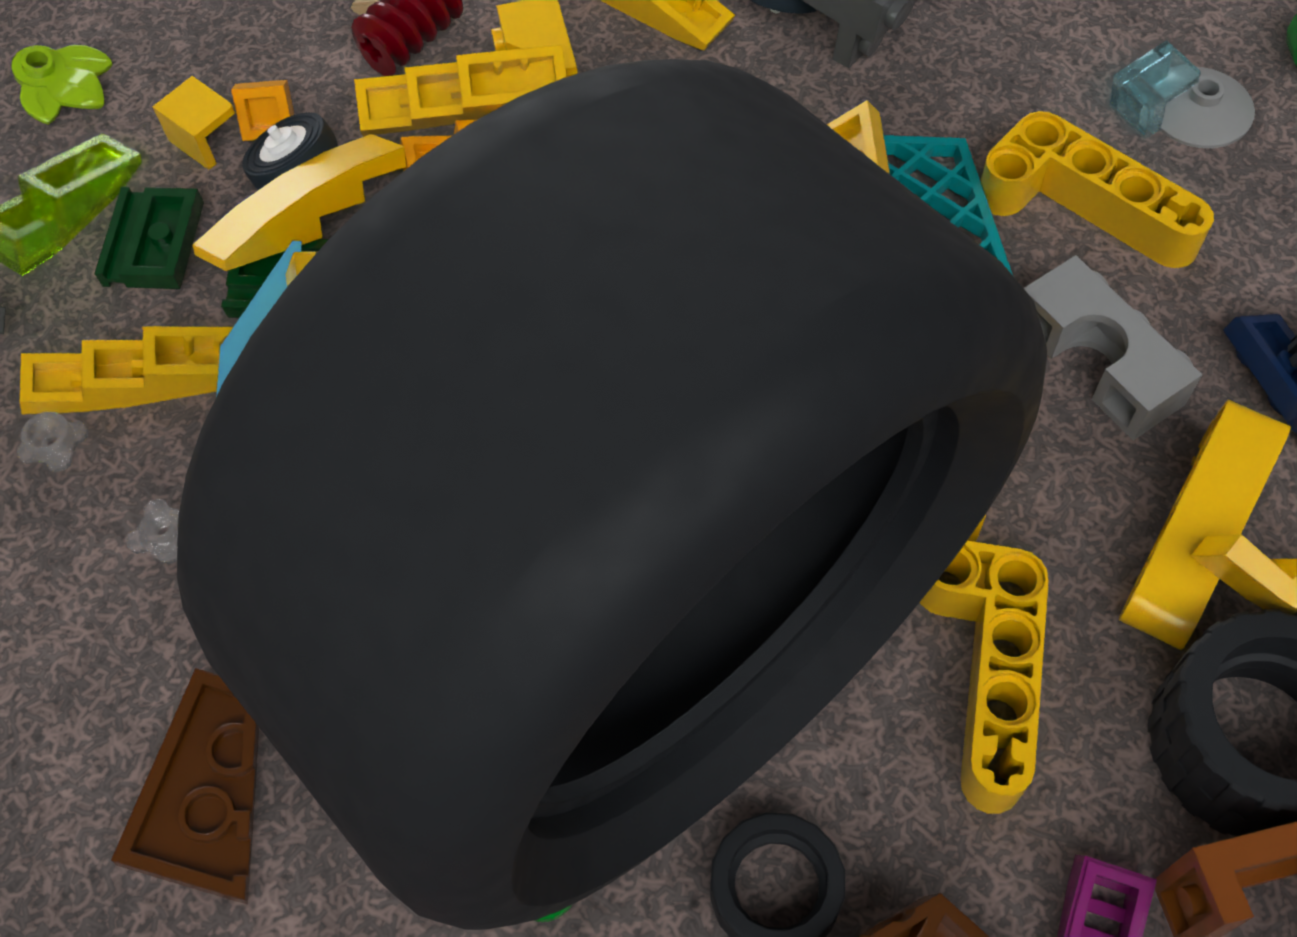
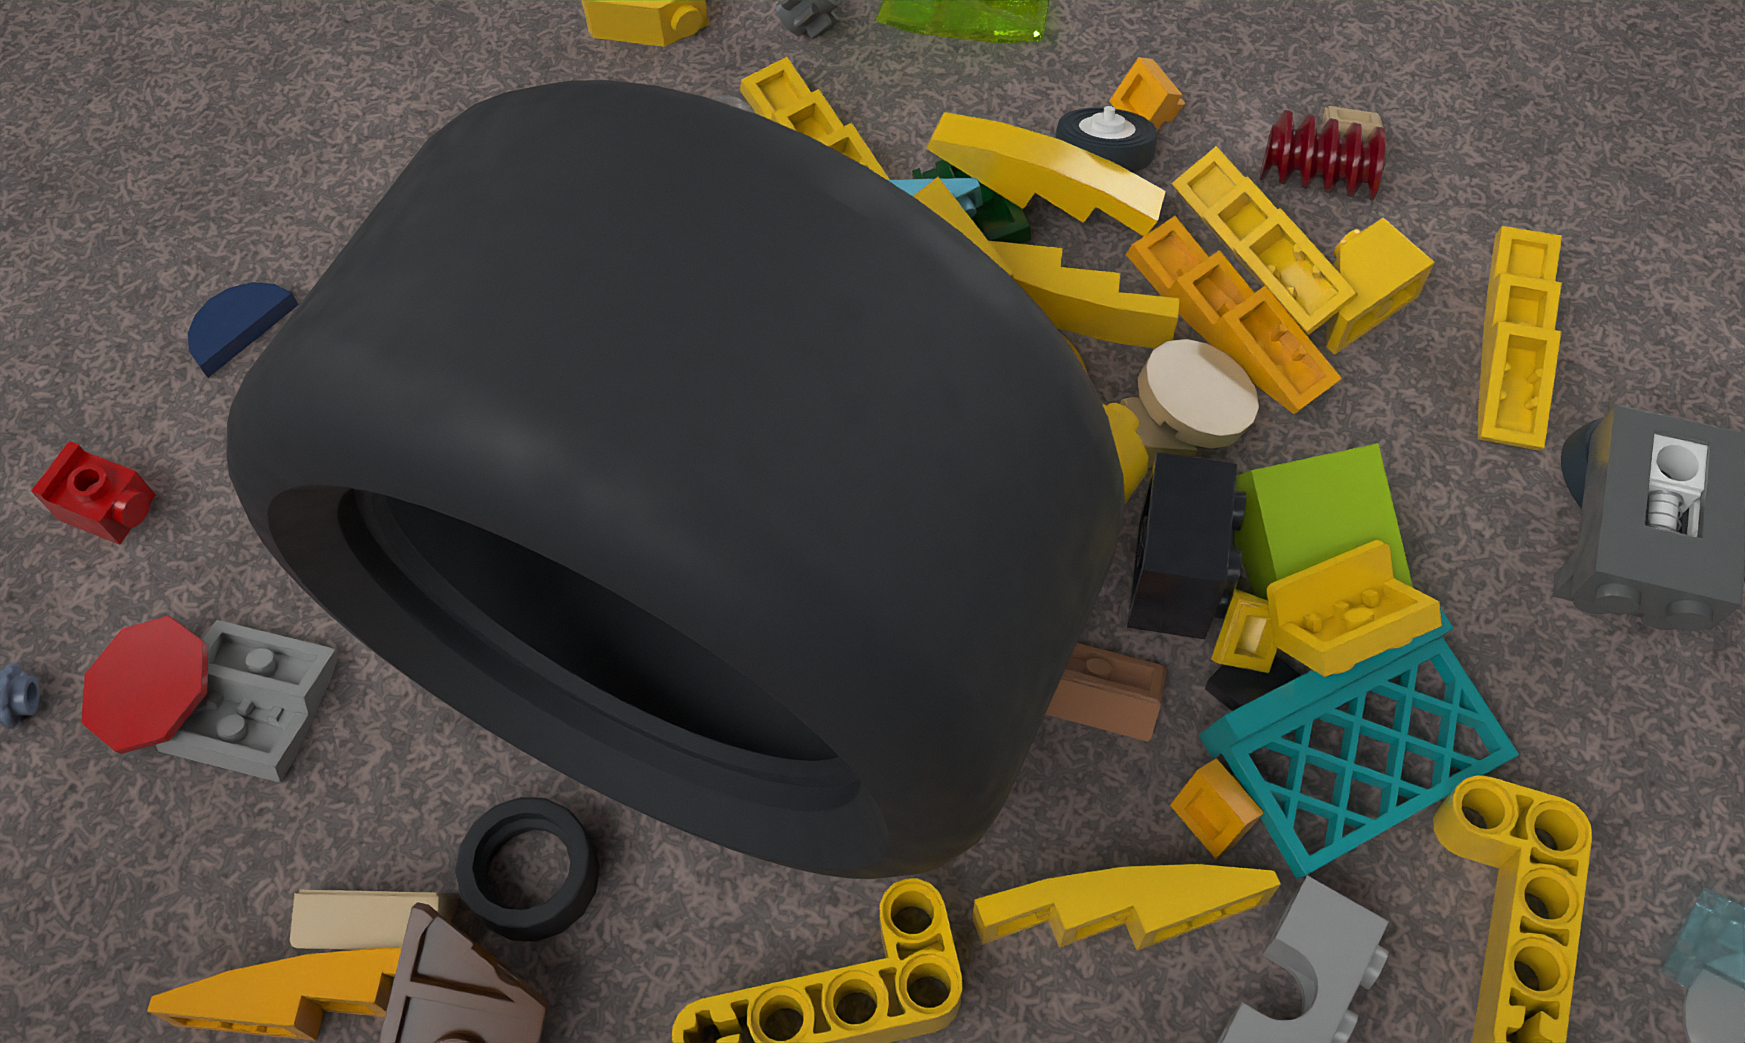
camera: 65 degrees right, 0 degrees up
dark green plate [94,186,204,289] -> none
yellow panel [152,76,235,170] -> none

